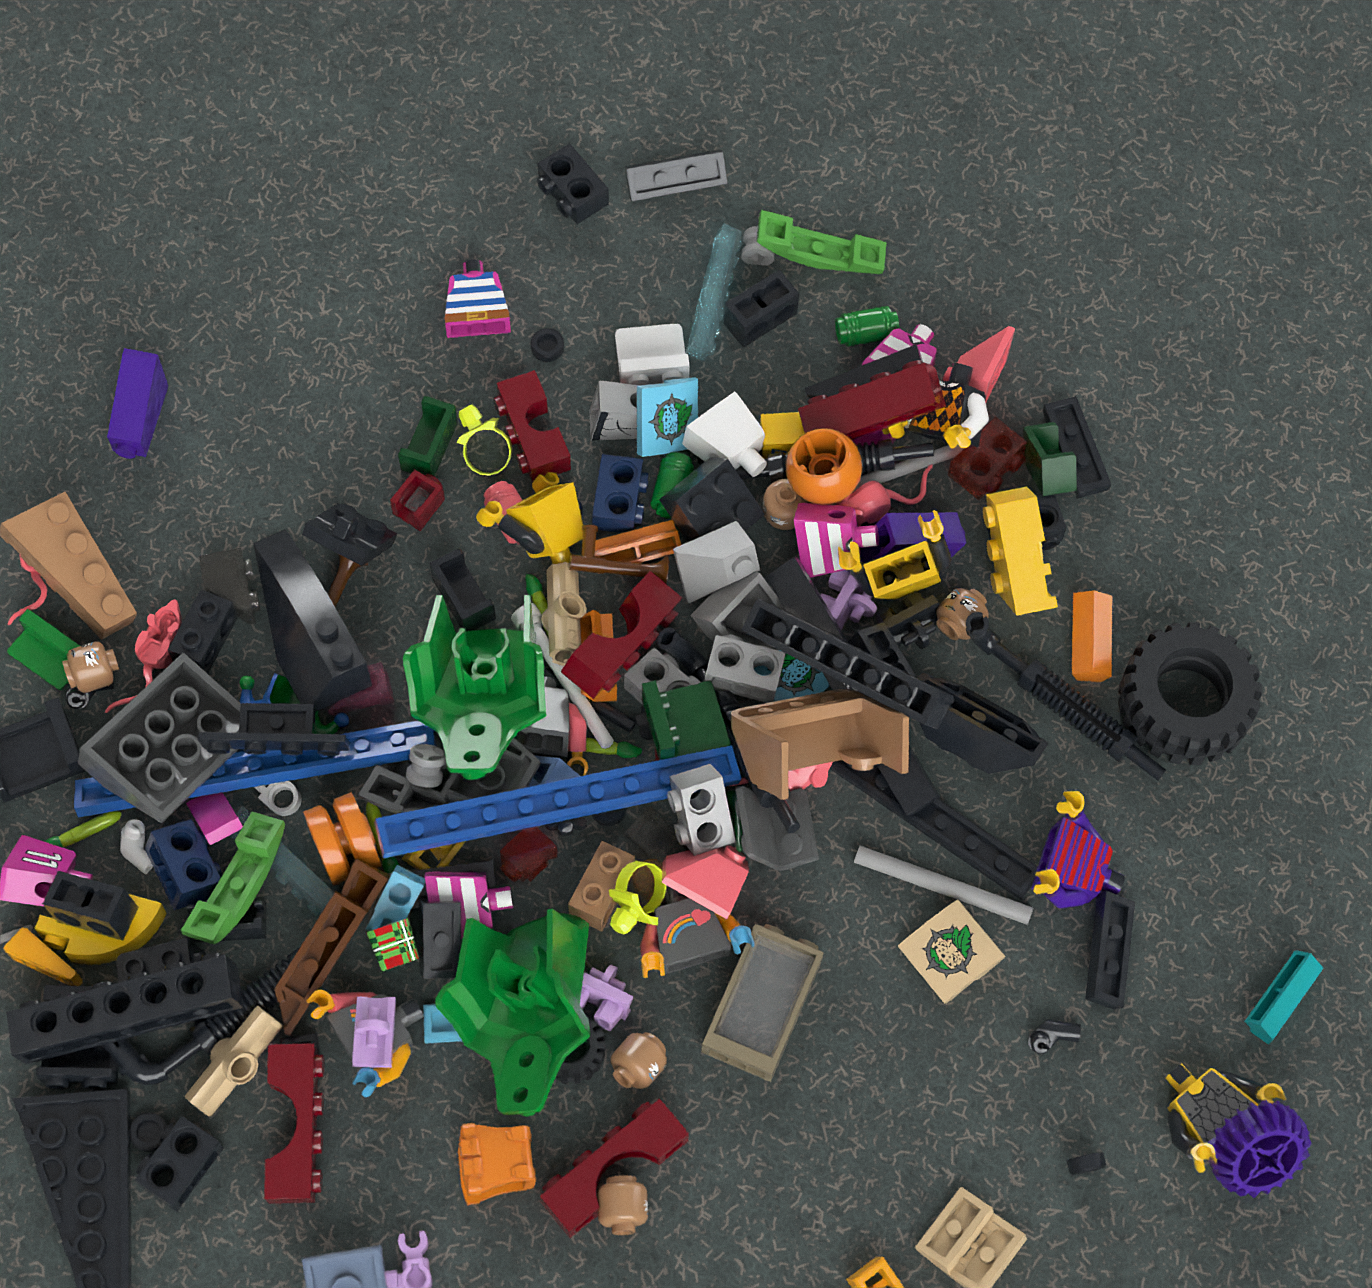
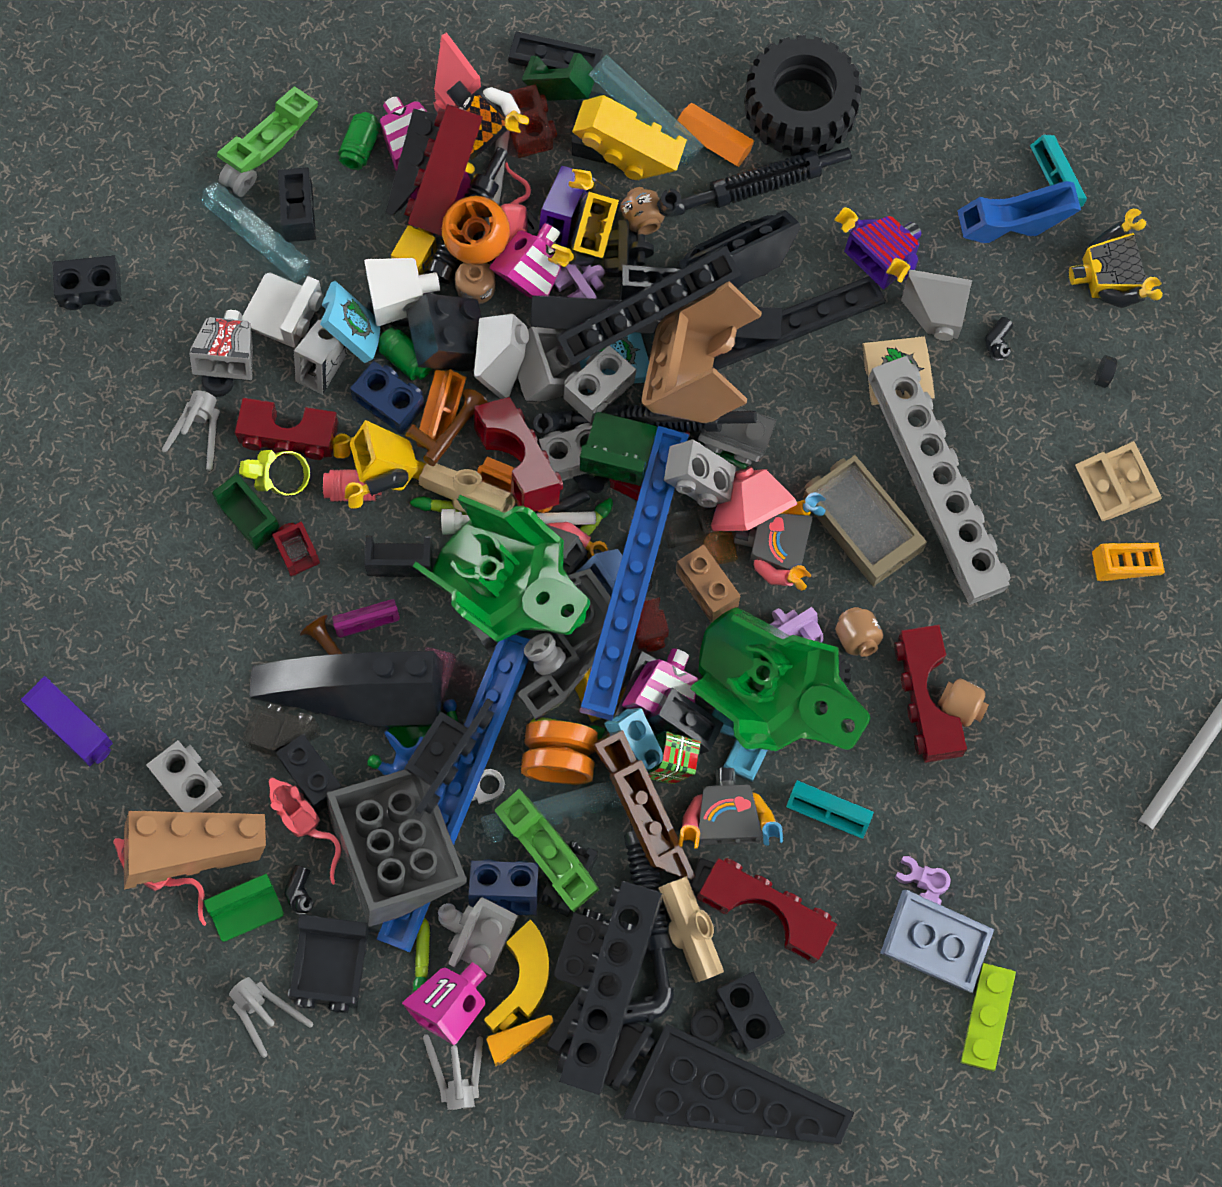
camera: 60 degrees left, 5 degrees up
black brick [42,871,139,941] -> none
medium nougat head [62,641,119,693] -> none
dark pink tile [186,792,243,845] -> none
black hinge [302,503,398,566] -> none
lavender hips [352,996,396,1068] -> none
torso [445,259,511,338] -> none
orange piece [458,1123,536,1205] -> none
neon yellow piece [609,861,666,934] -> none
plate [625,149,728,201] -> none
light grey piece [854,846,1033,925] -> none
black plate [1085,891,1135,1009] -> none
dark purple gear [1208,1100,1312,1198] -> none
none -> light grey brick [146,740,223,813]
none -> light grey plant [162,390,220,471]
none -> light grey torso [189,310,253,380]
none -> magenta slope [332,599,400,638]
none -> light grey bracket [448,897,518,975]
none -> clear light blue piece [589,54,704,166]
none -> teal piece [786,780,874,839]
none -> light grey brick [868,356,1010,605]
none -> light grey slope [901,270,972,341]
none -> blue arch [957,181,1081,243]

